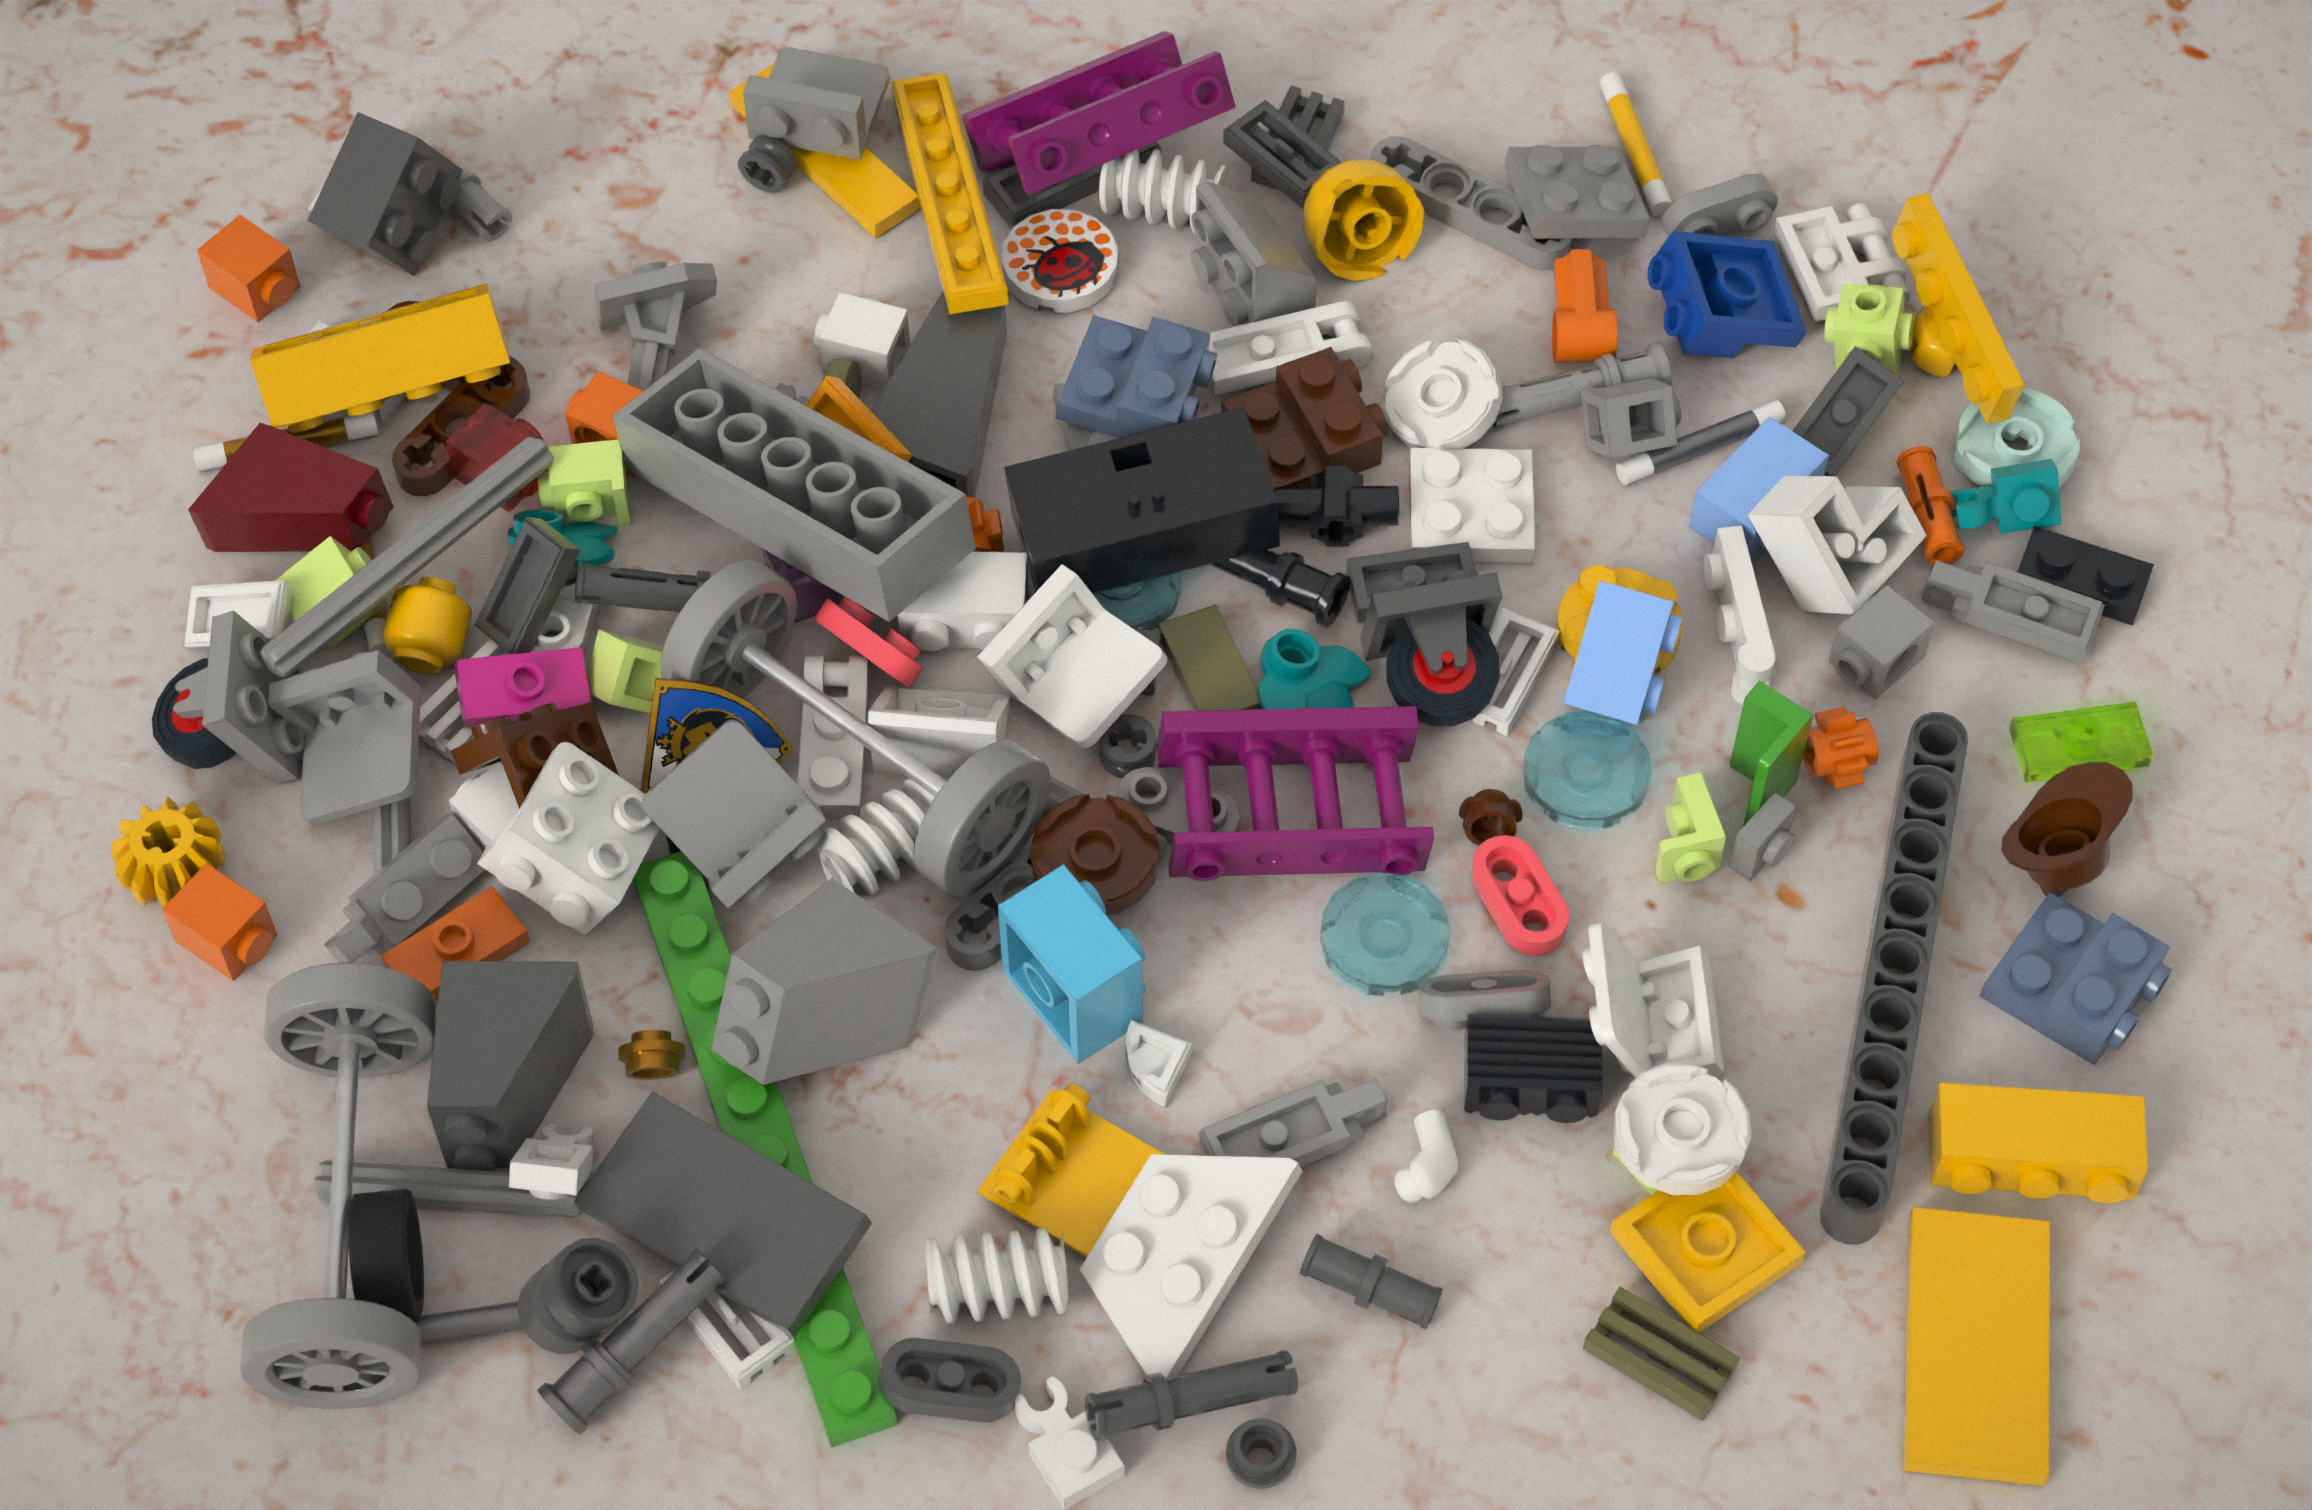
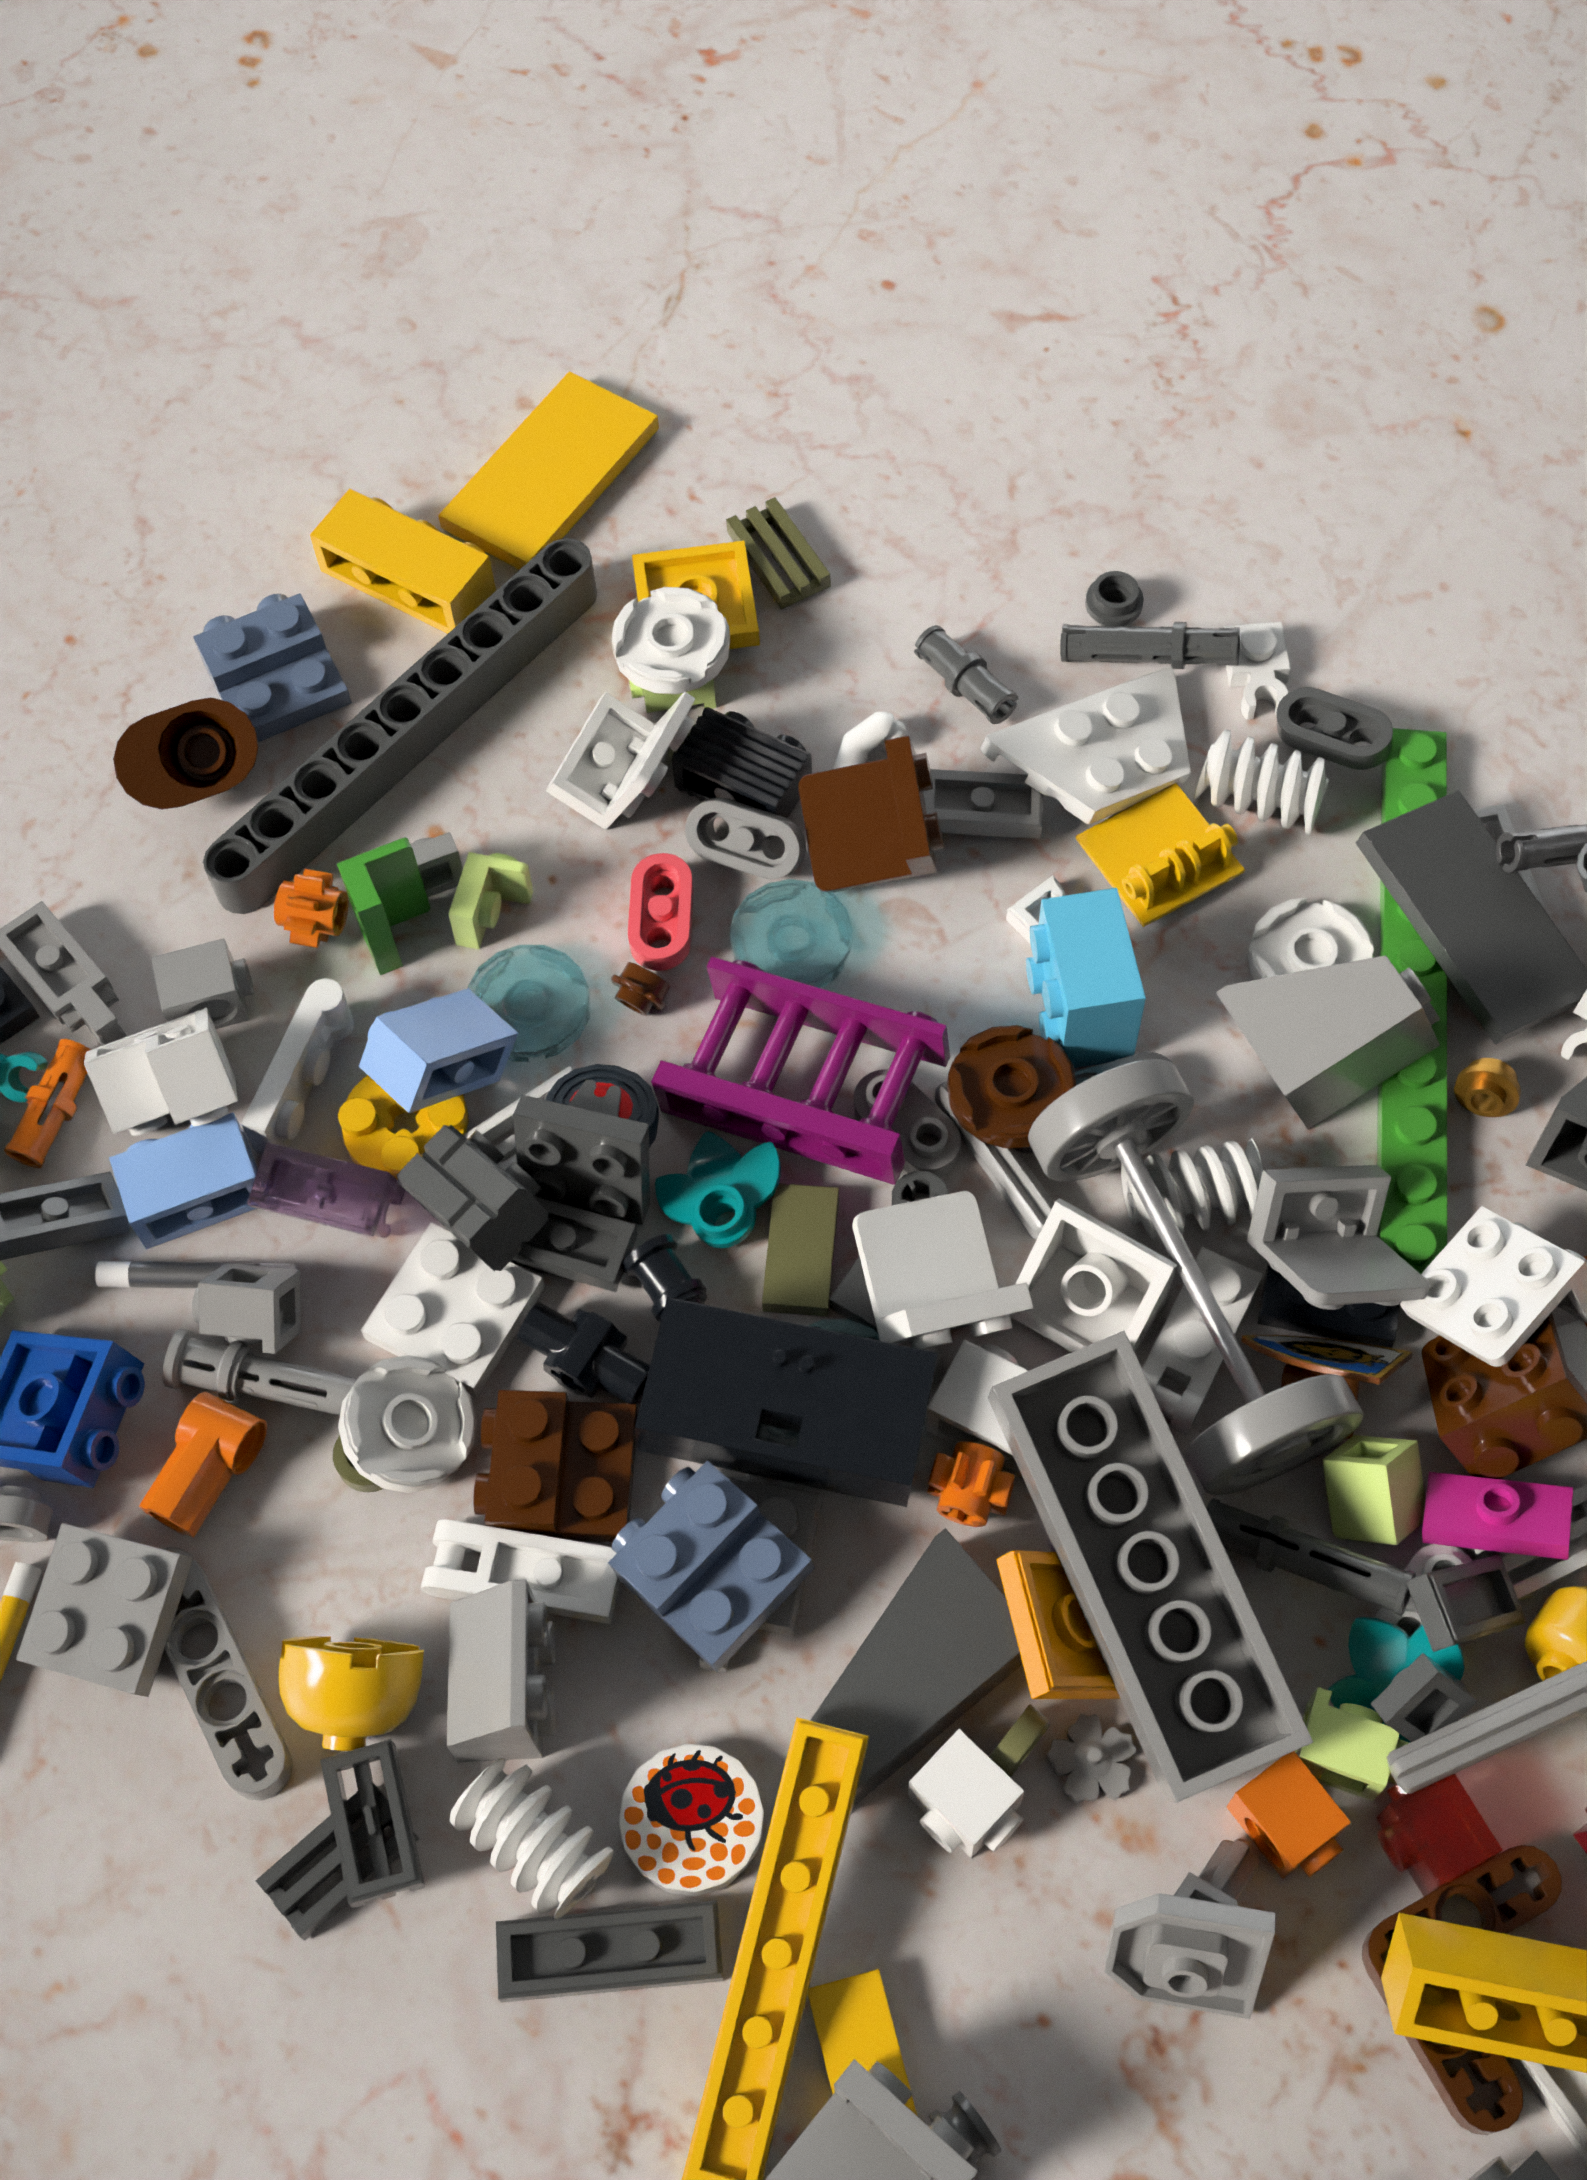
camera: 150 degrees left, 5 degrees up
magenta fence [962,31,1236,195] -> none
clear neon green plate [2009,702,2153,783] -> none
none -> clear purple hinge [247,1142,405,1238]
none -> dark grey brick [397,1125,549,1272]
none -> reddish brown bracket [798,736,944,894]
none -> white tile [1247,898,1374,980]
none -> dark grey plate [1371,1653,1477,1742]

